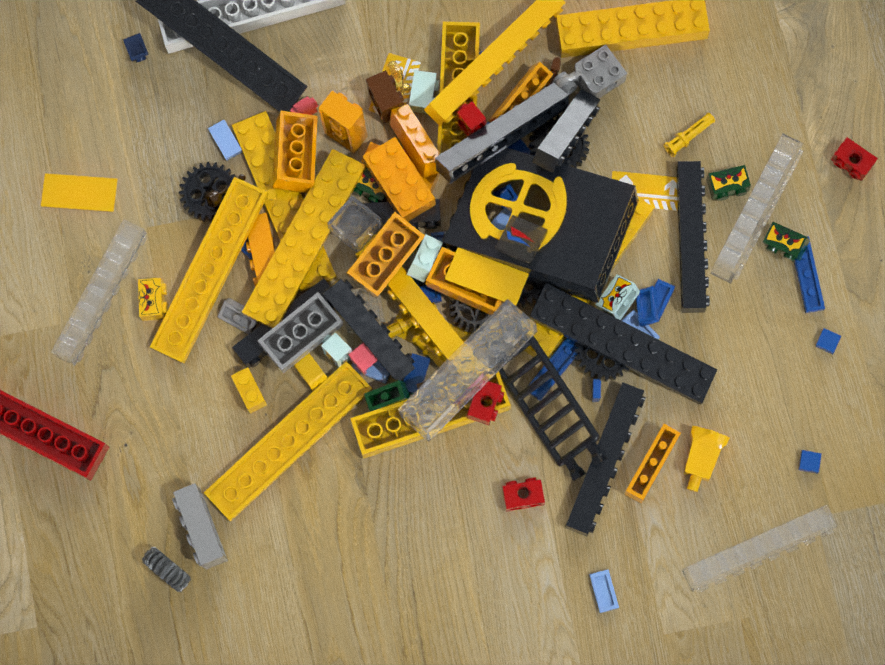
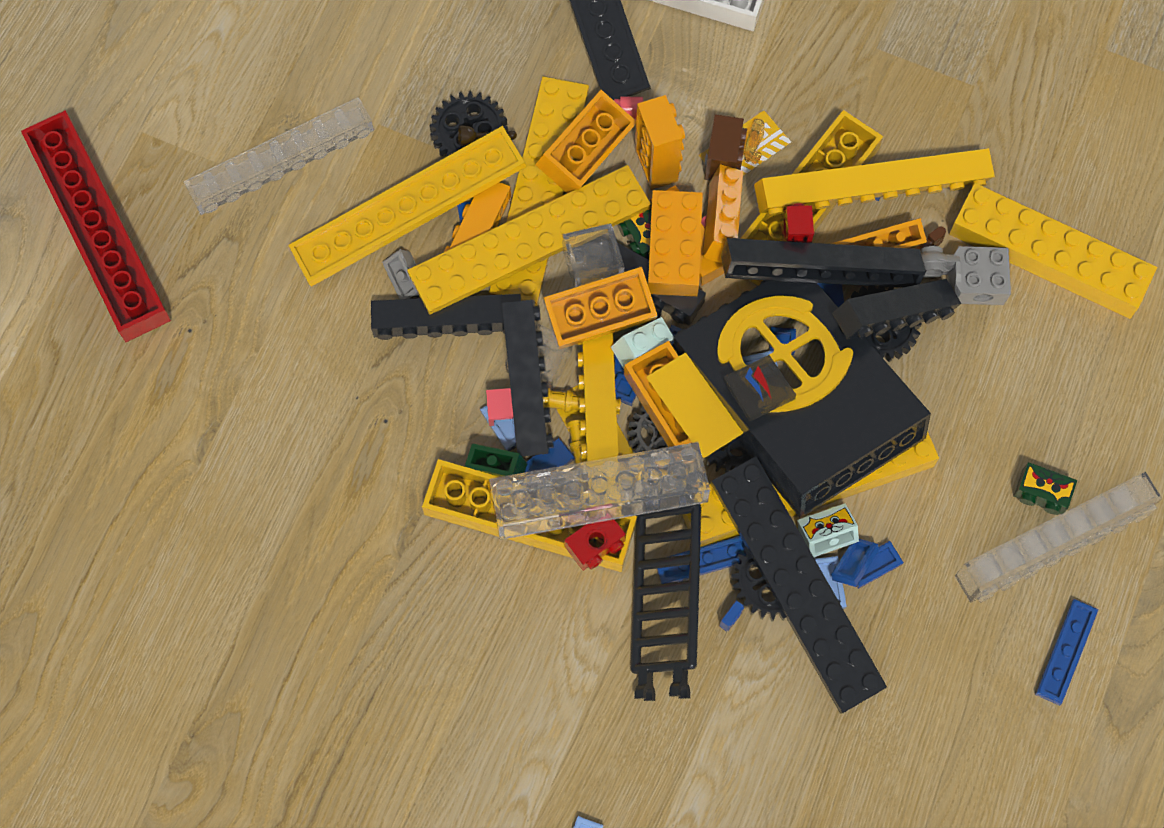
camera: 30 degrees right, 5 degrees down
yellow sticker [41,173,118,212] -> none
yellow brick [138,278,168,321] -> none
dark grey gear [142,547,191,592] -> none
light grey brick [172,483,228,570] -> none
yellow plate [204,361,373,522] -> none
light blue tile [208,120,243,161] -> none
yellow brick [231,367,267,414] -> none
light grey brick [258,292,343,374] -> none
yellow beam [294,353,327,390] -> none
light aqua brick [321,332,352,368] -> none
light aqua brick [409,70,440,114] -> none
red brick [502,477,545,512] -> none
black brick [565,382,646,537] -> none
yellow sticker [612,171,678,211] -> none
light orange brick [625,424,681,504] -> none
yellow pin [663,112,715,157] -> none
black brick [676,161,710,313] -> none
yellow piece [684,425,730,492] -> none
dark green brick [763,222,810,261] -> none
blue tile [815,328,841,355] -> none

